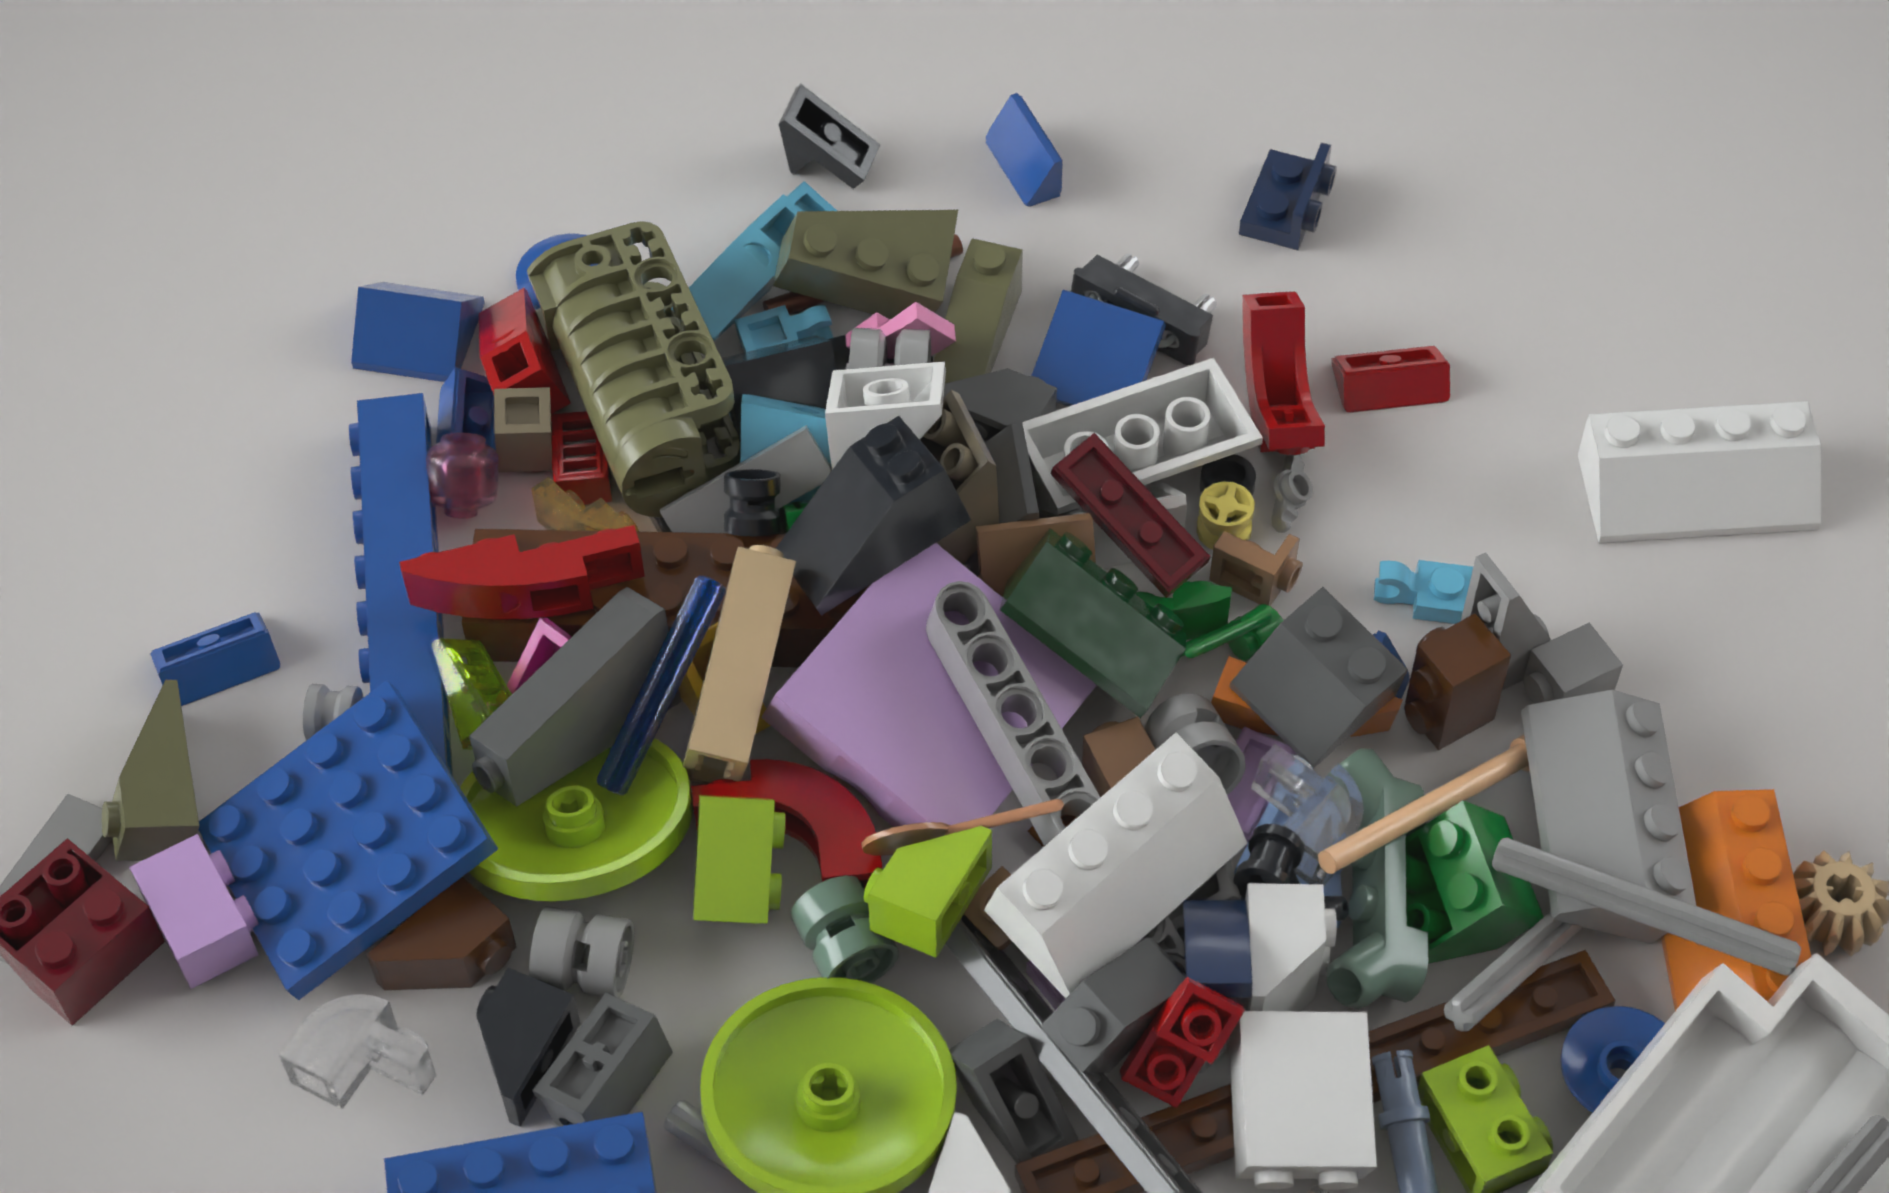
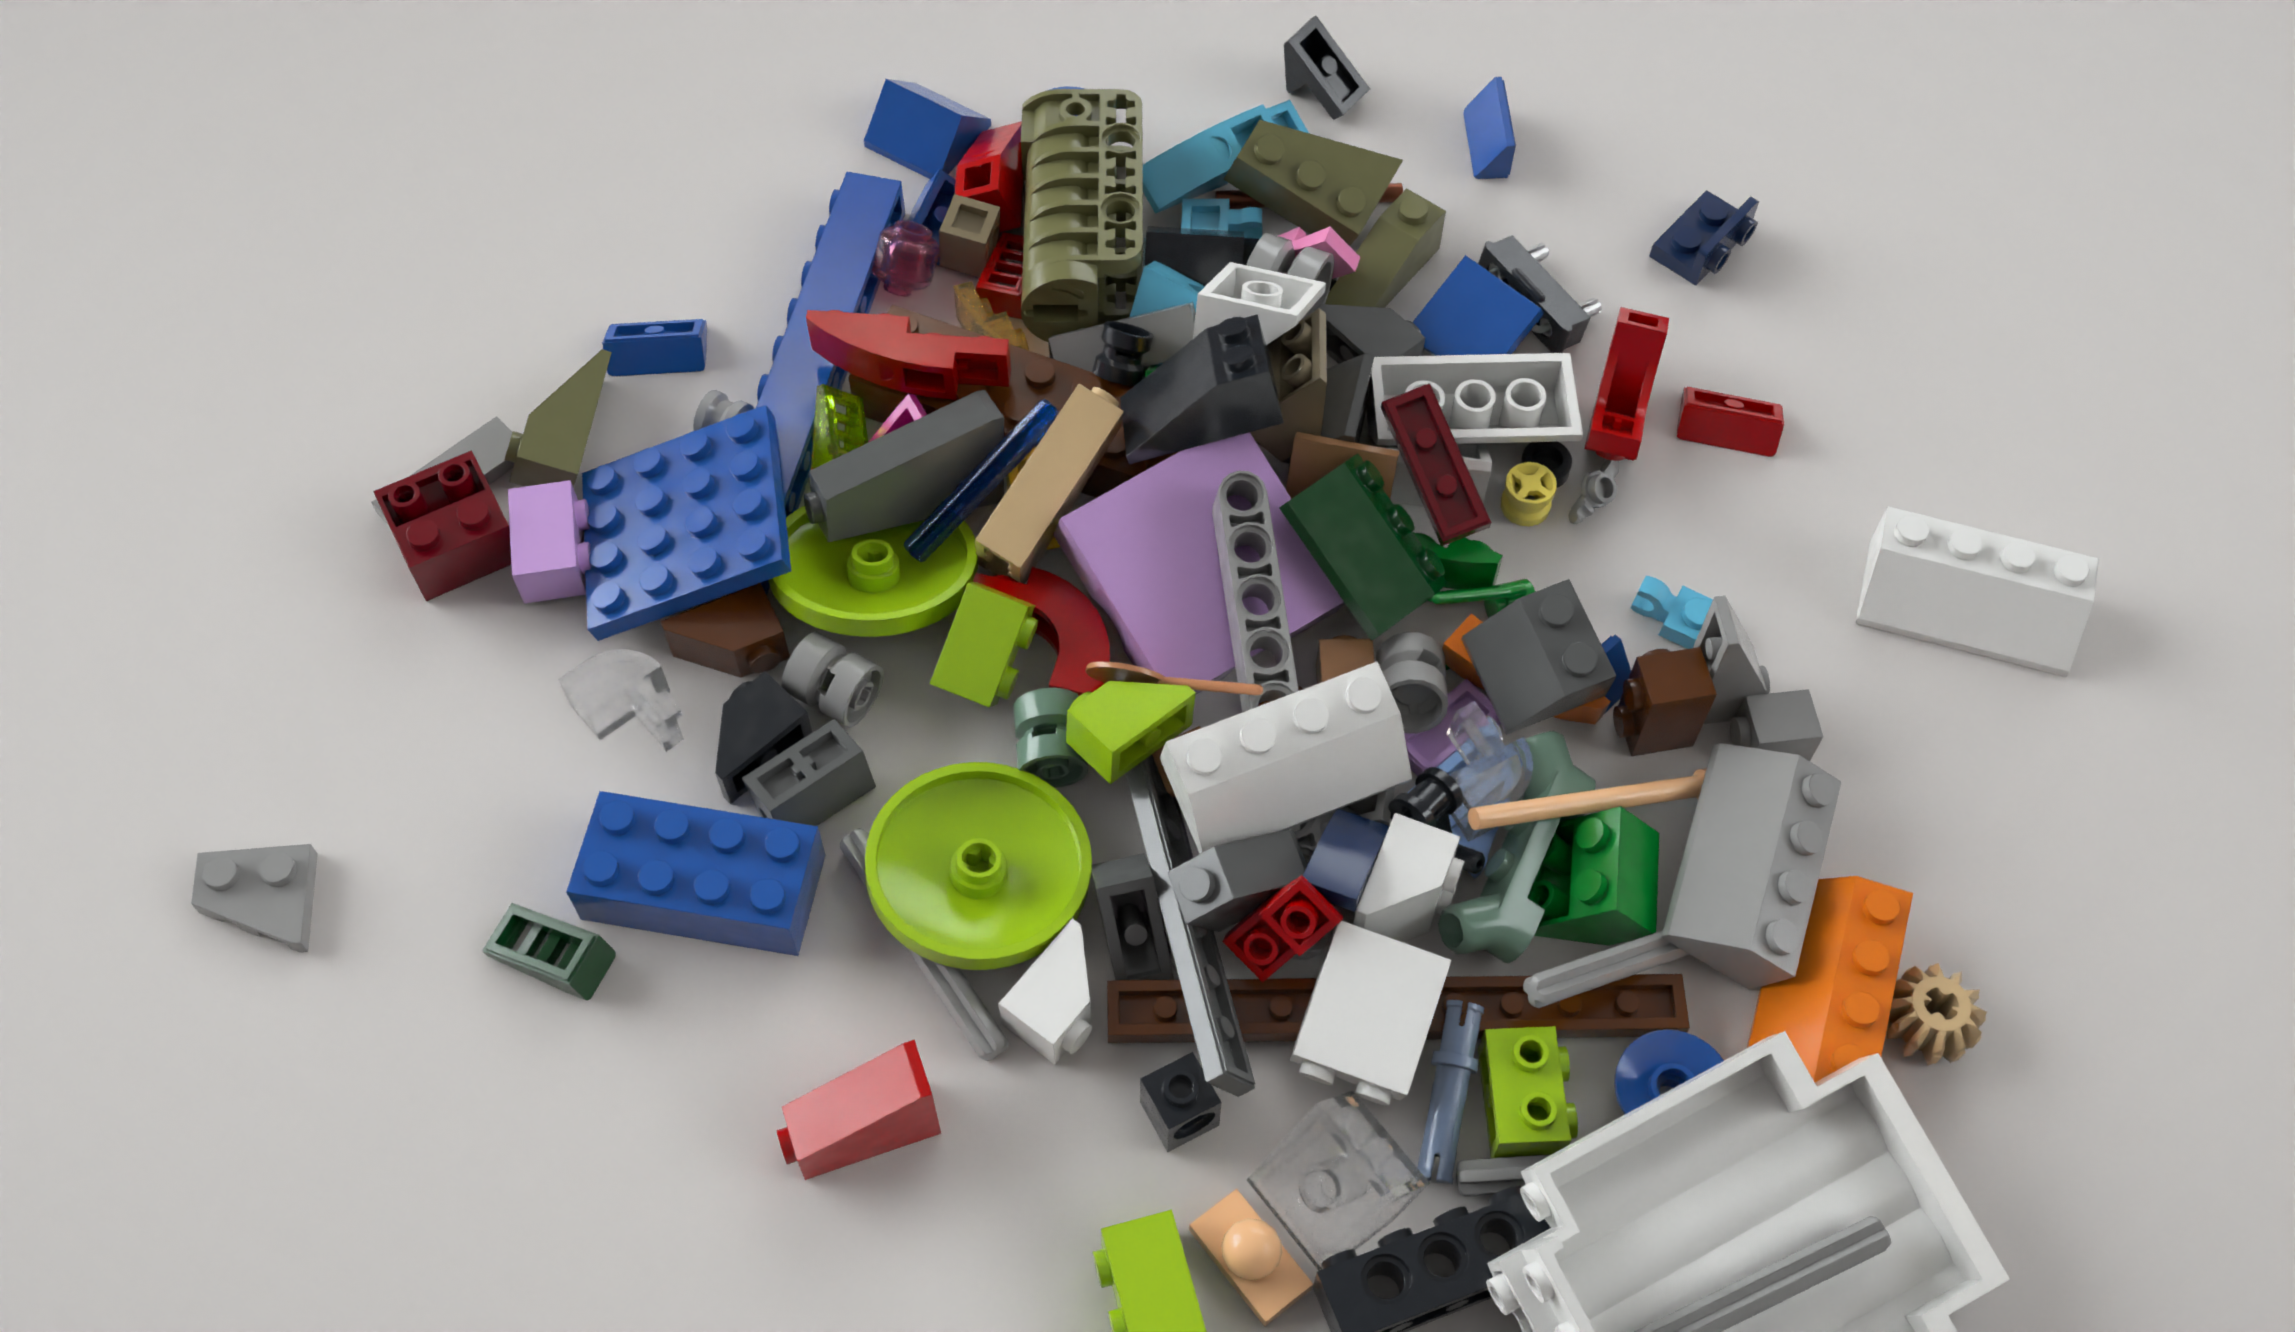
camera: 20 degrees right, 5 degrees up
medium nougat bracket [1209,531,1303,606] -> none
light grey axle [1492,838,1801,976] -> none

